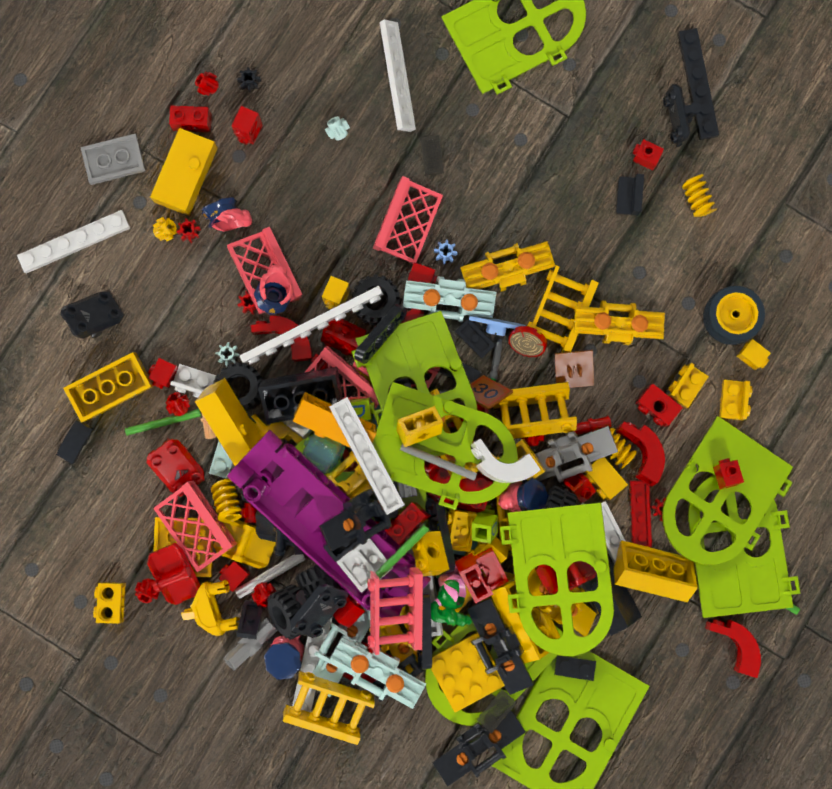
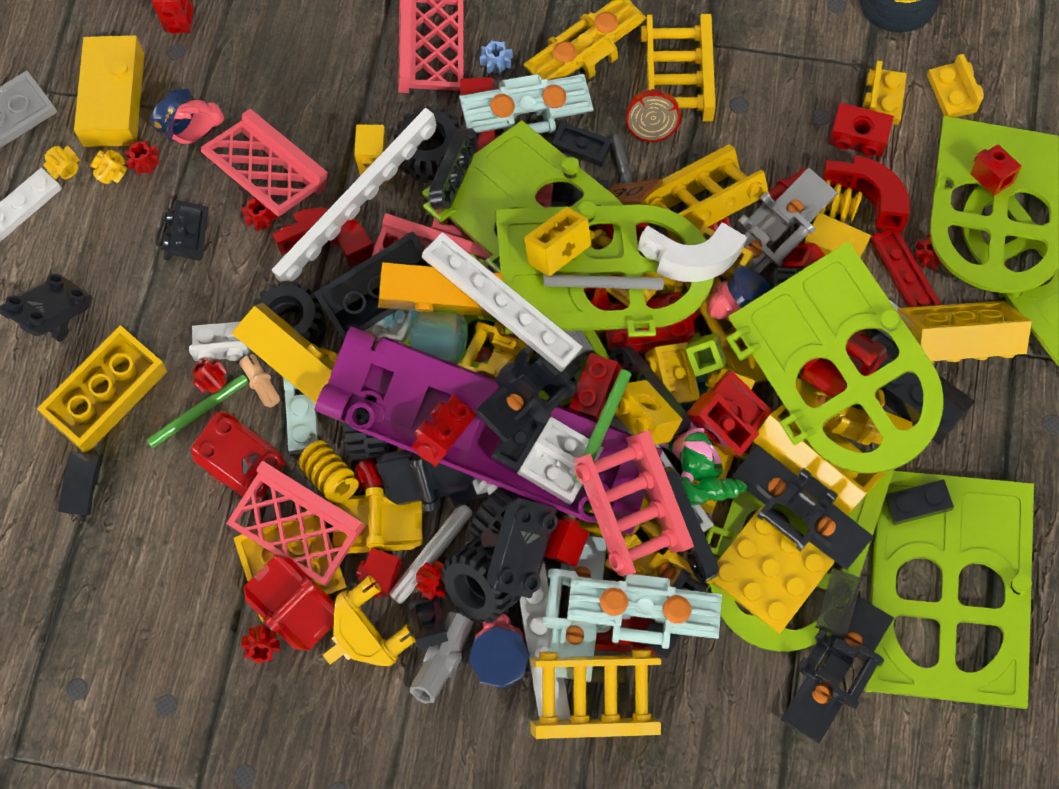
camera: 15 degrees left, 15 degrees down
yellow brick [93,582,126,624] -> none
red brick [148,358,178,389] -> none
red brick [169,106,212,132] -> none
light aqua gear [215,342,240,367] -> none
piece [254,264,293,315] -> none
red bracket [320,319,367,357] -> none
light blue piece [469,316,526,336] -> none
piece [554,350,594,388] -> none
yellow piece [574,301,665,345] -> none
yellow brick [736,339,771,370] -> none
none -> yellow gear [43,145,80,180]
none -> black bracket [160,200,209,261]
none -> red brick [411,395,477,467]

